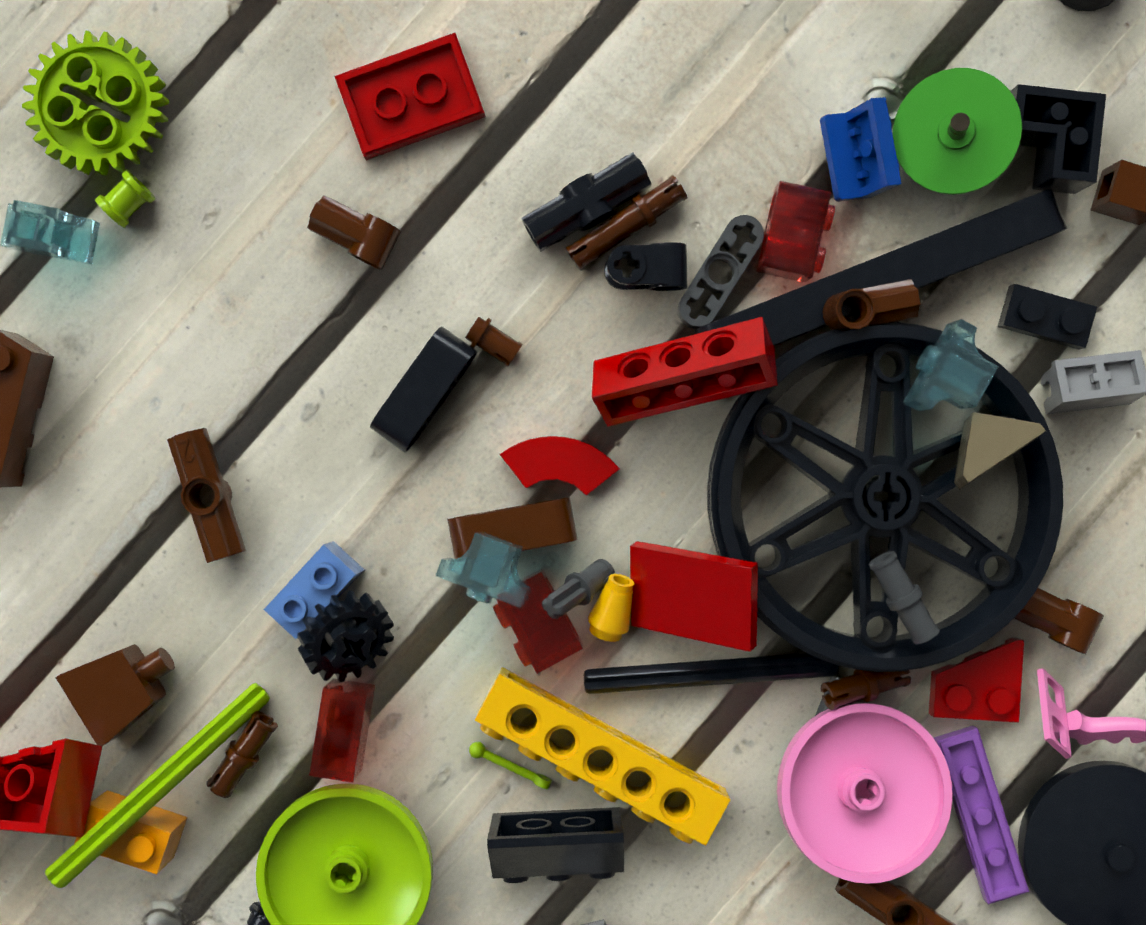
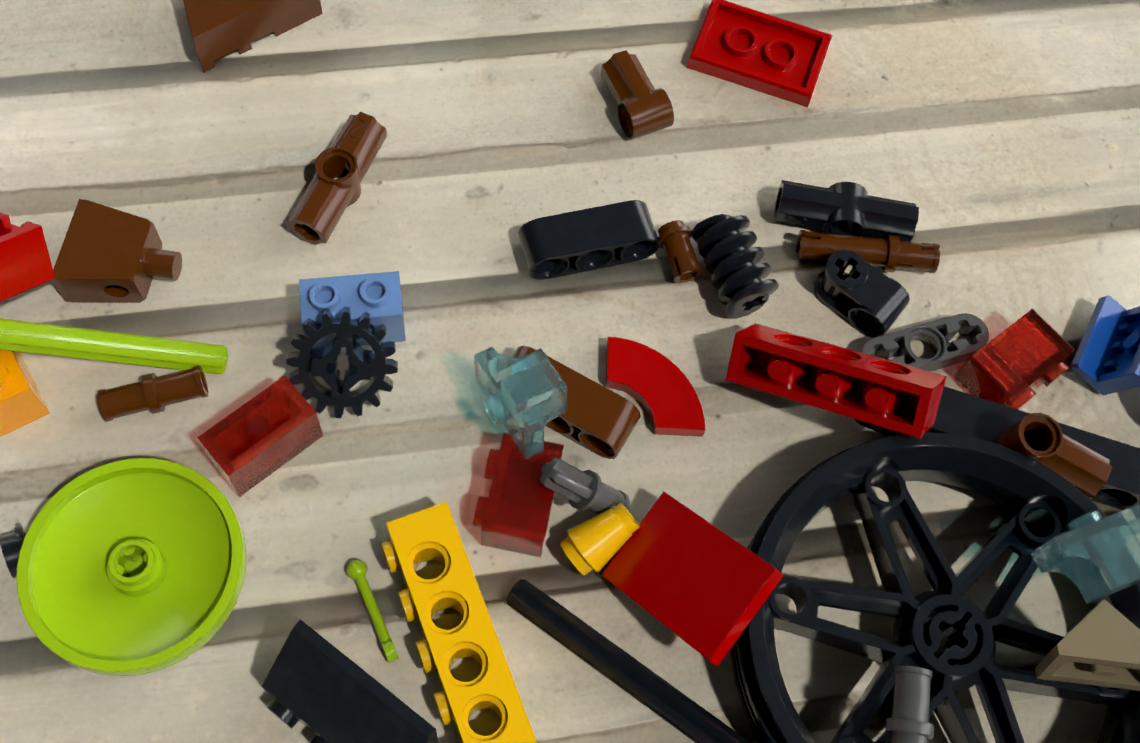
camera: 35 degrees right, 25 degrees down
none -> black piece [691,214,779,319]

